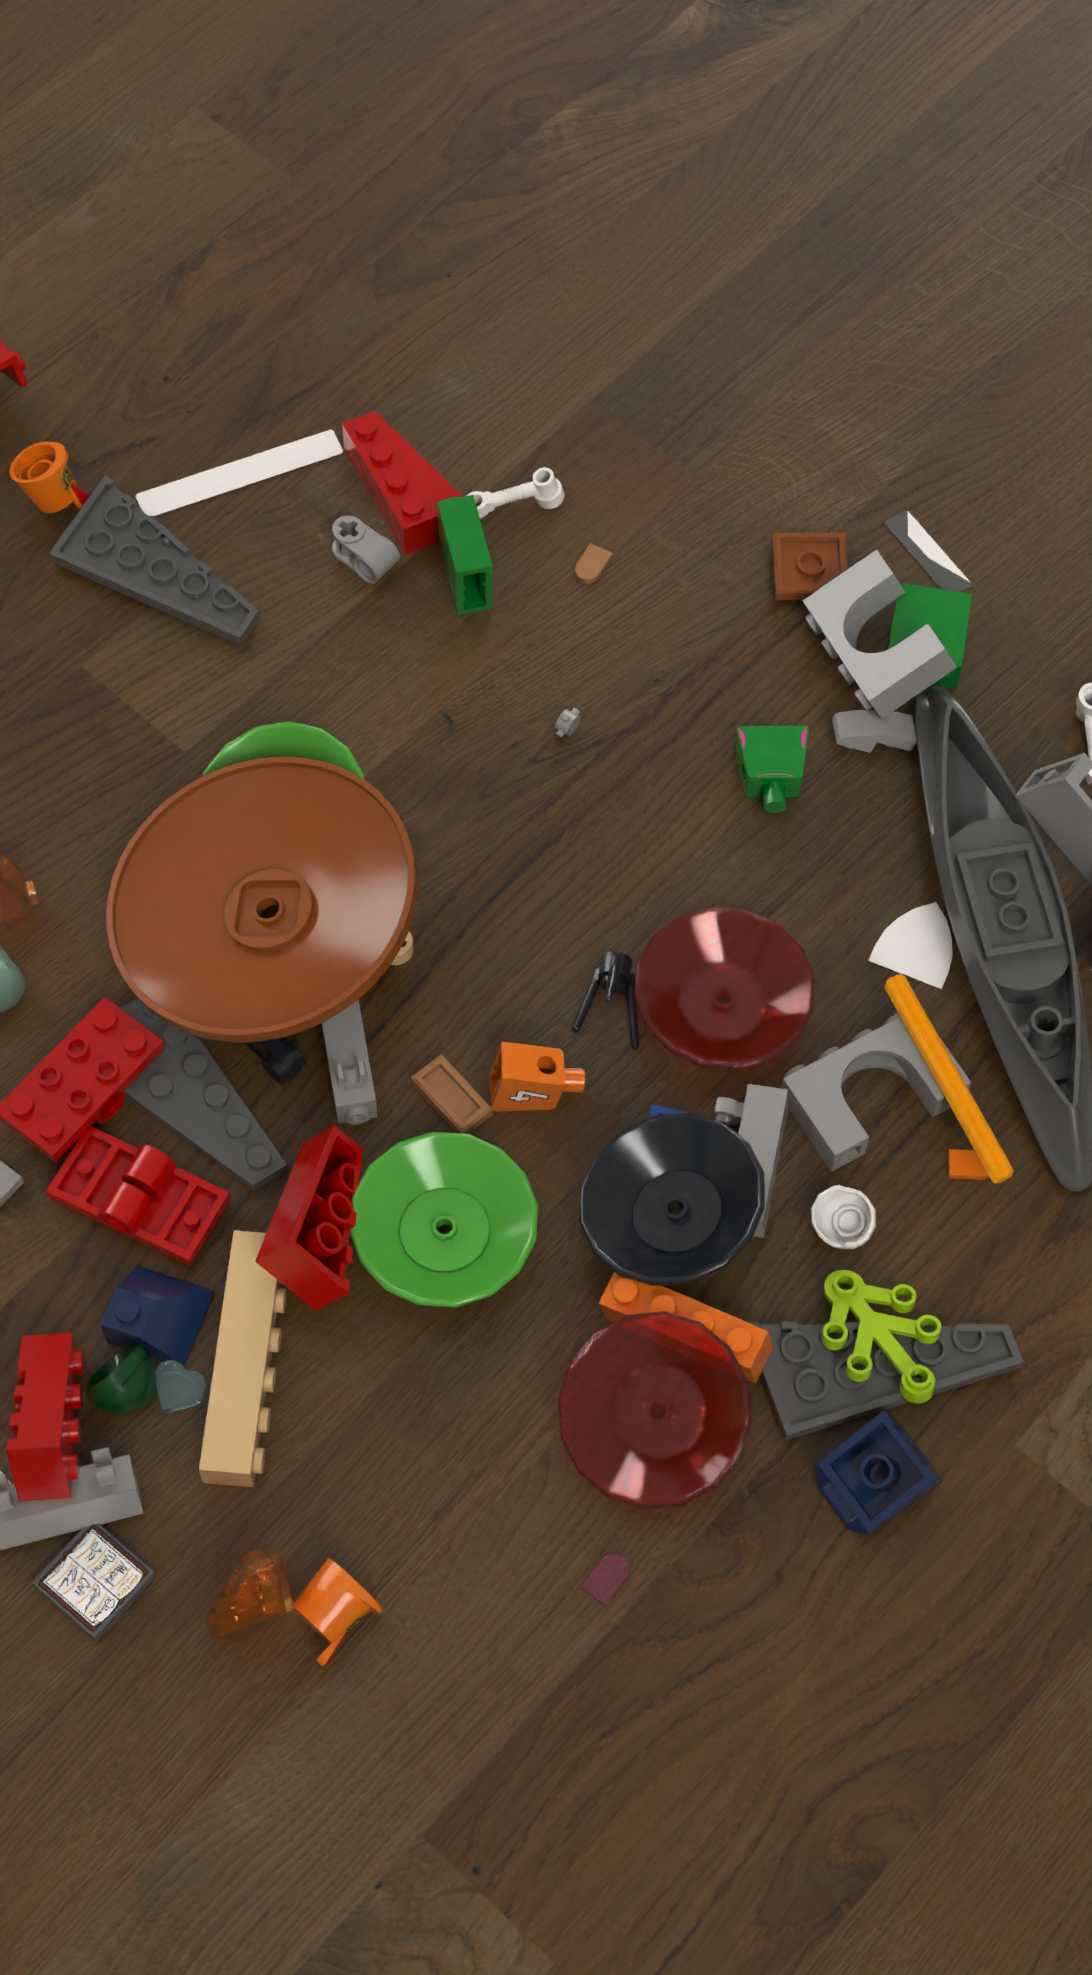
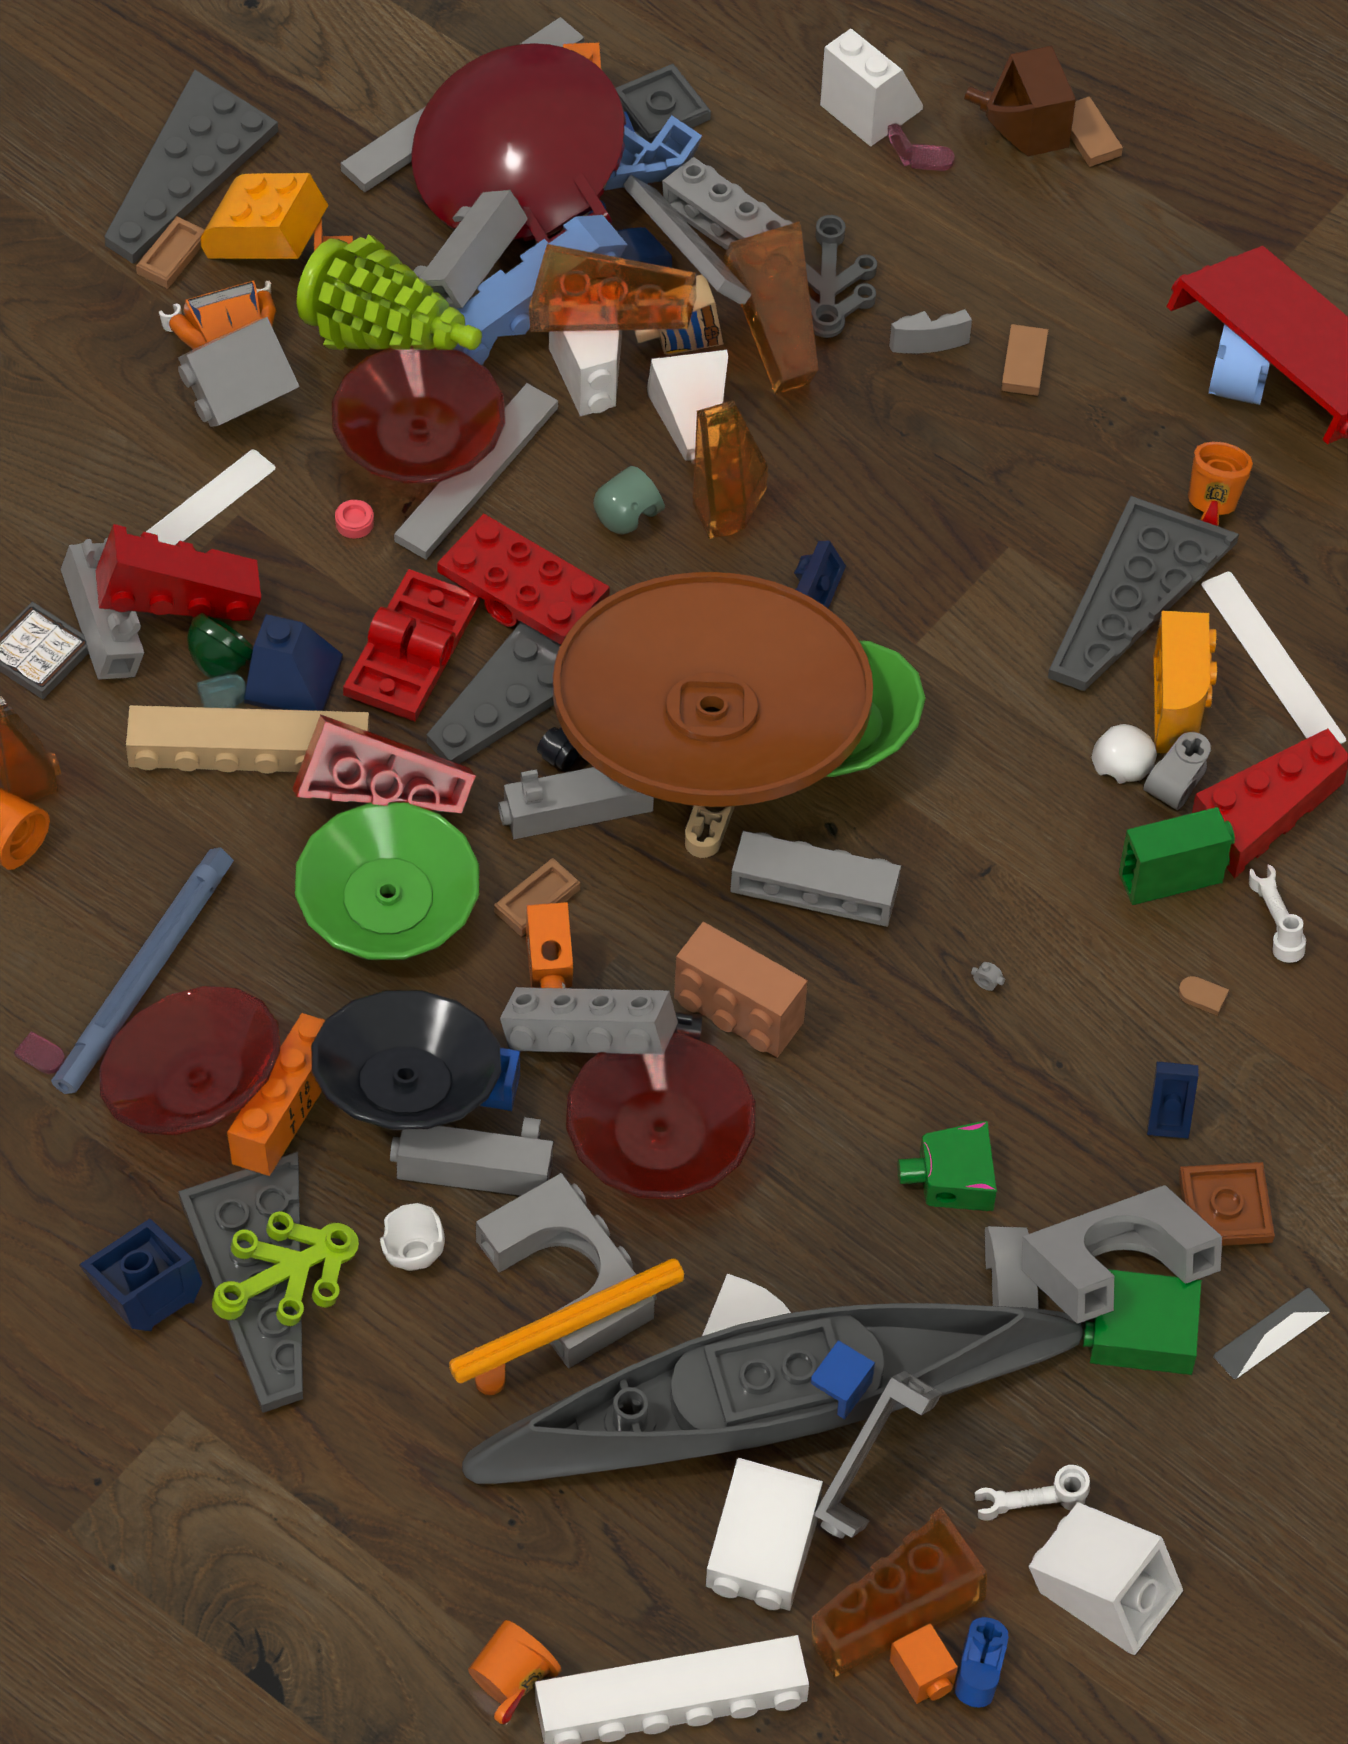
camera: 85 degrees right, 5 degrees down
none -> sand blue piece [51,847,234,1094]
none -> light grey brick [500,987,678,1055]
none -> nougat brick [674,921,808,1058]
none -> light grey brick [731,831,901,927]
none -> dark blue hinge [794,541,846,608]
none -> blue panel [811,1340,875,1420]
none -> white hair [1091,724,1157,784]
none -> dark blue hinge [1147,1062,1199,1139]
none -> light orange brick [1153,611,1217,753]

